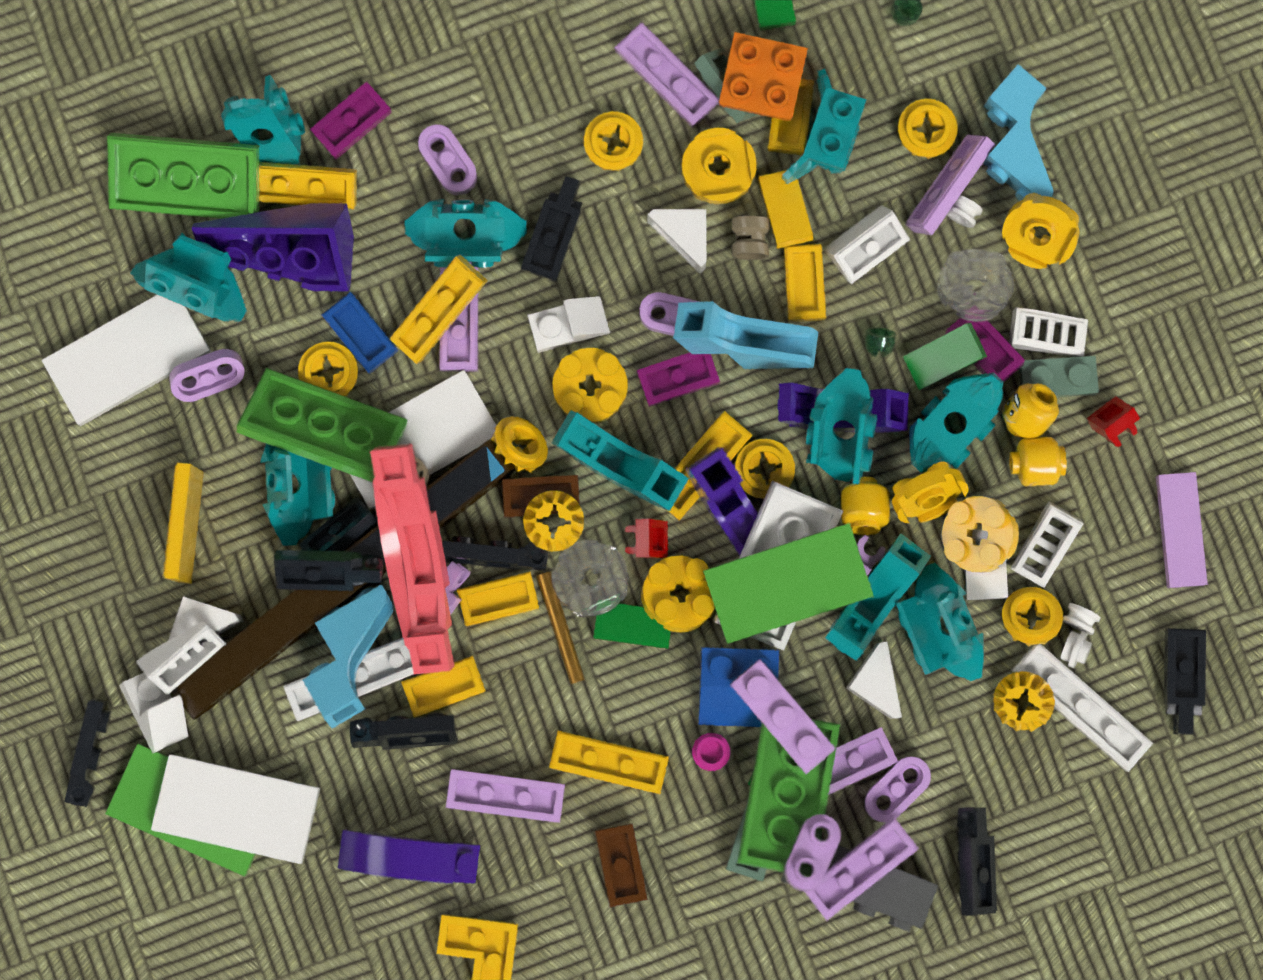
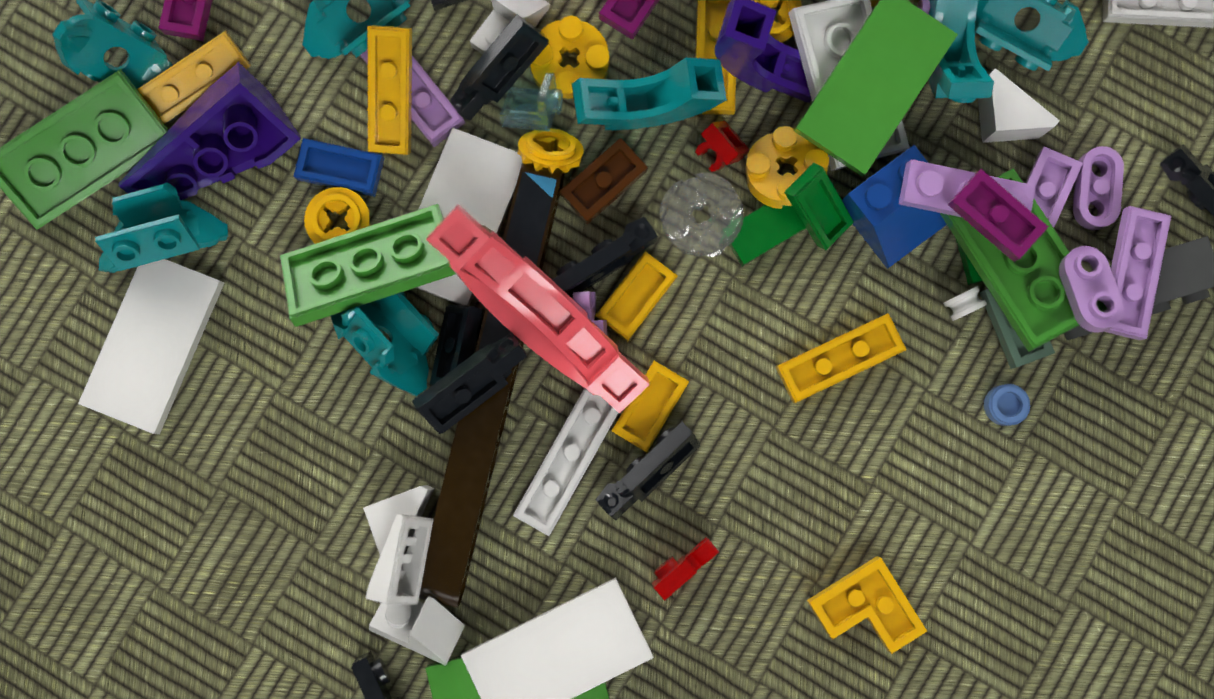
camera: 35 degrees left, 0 degrees up
yellow tile [163,463,204,584] -> none
lavender plate [169,349,244,402] -> none
medium azure arch [303,584,394,729] -> none
dark purple arch [338,830,480,884] -> none
lavender plate [446,769,565,823] -> none
yellow gear [523,491,584,552] -> none
pearl gold bar [536,572,585,684] -> none
reddish brown plate [595,823,648,907] -> none
dark pink plate [692,733,730,771] -> none
yellow gear [993,671,1055,732] -> none
none -> black hinge [450,14,549,120]
none -> clear light blue bracket [500,73,563,131]
none -> red plate [652,537,719,601]
none -> green tile [784,163,854,251]
none -> white bush [943,286,987,321]
none -> magenta plate [947,169,1048,262]
none -> medium blue tile [984,384,1030,426]

